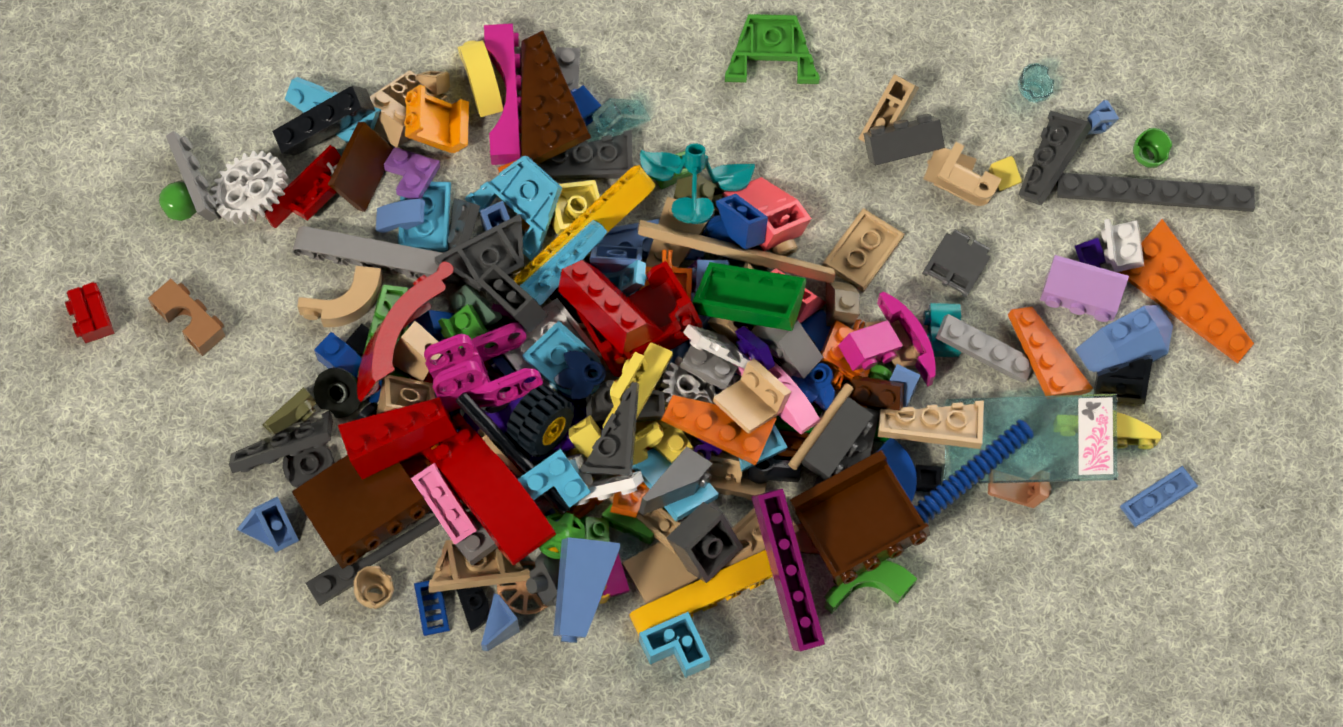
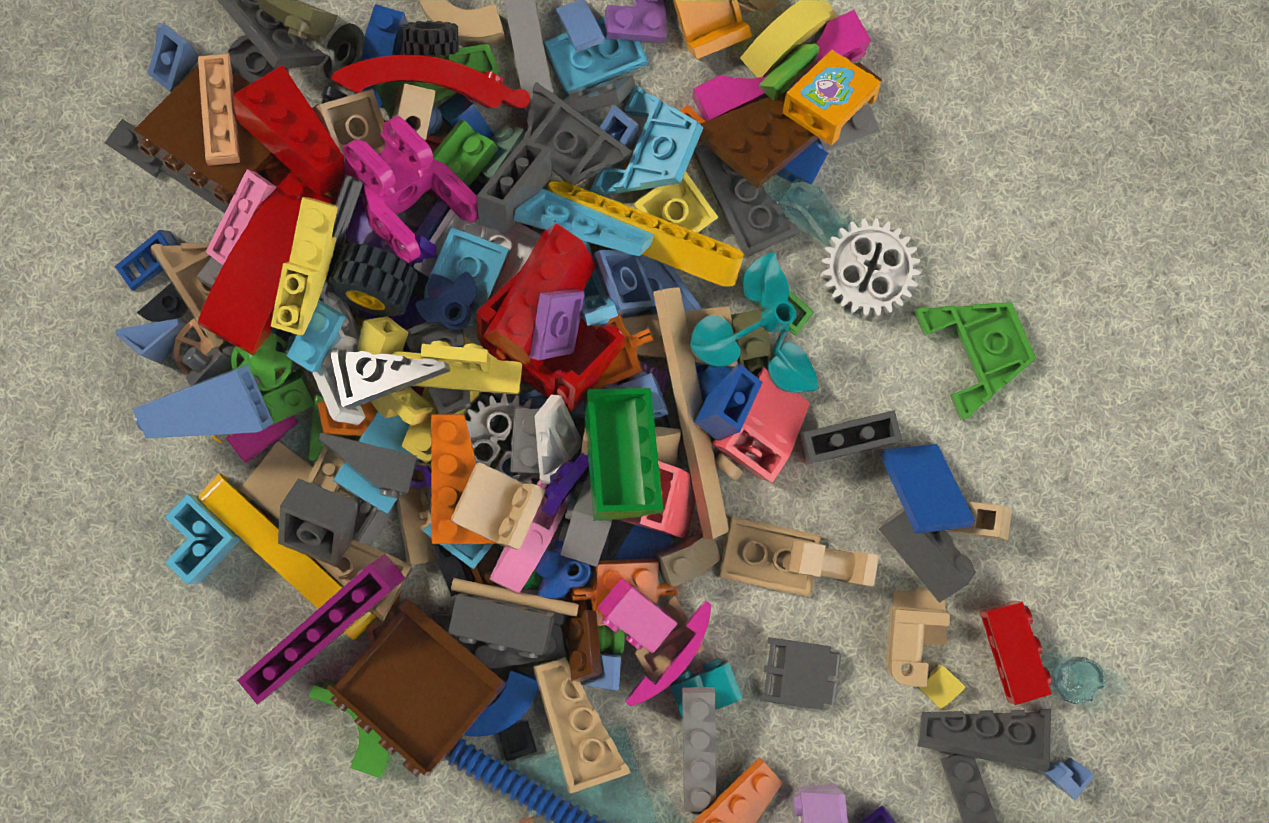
camera: 65 degrees right, 15 degrees up
tan hair [353,566,394,609] -> none
none -> light nougat tile [198,54,240,166]
none -> light yellow slope [271,197,338,335]
none -> black tyre [402,21,459,57]
none -> medium lavender tile [529,289,584,360]
none -> bright green slope [759,44,820,101]
none -> light orange panel [783,50,881,146]
none -> tan piece [788,540,879,587]
none -> dark grey brick [798,410,903,465]
none -> white gear [820,219,921,318]
none -> blue tile [880,444,975,534]
none -> red brick [979,601,1052,705]

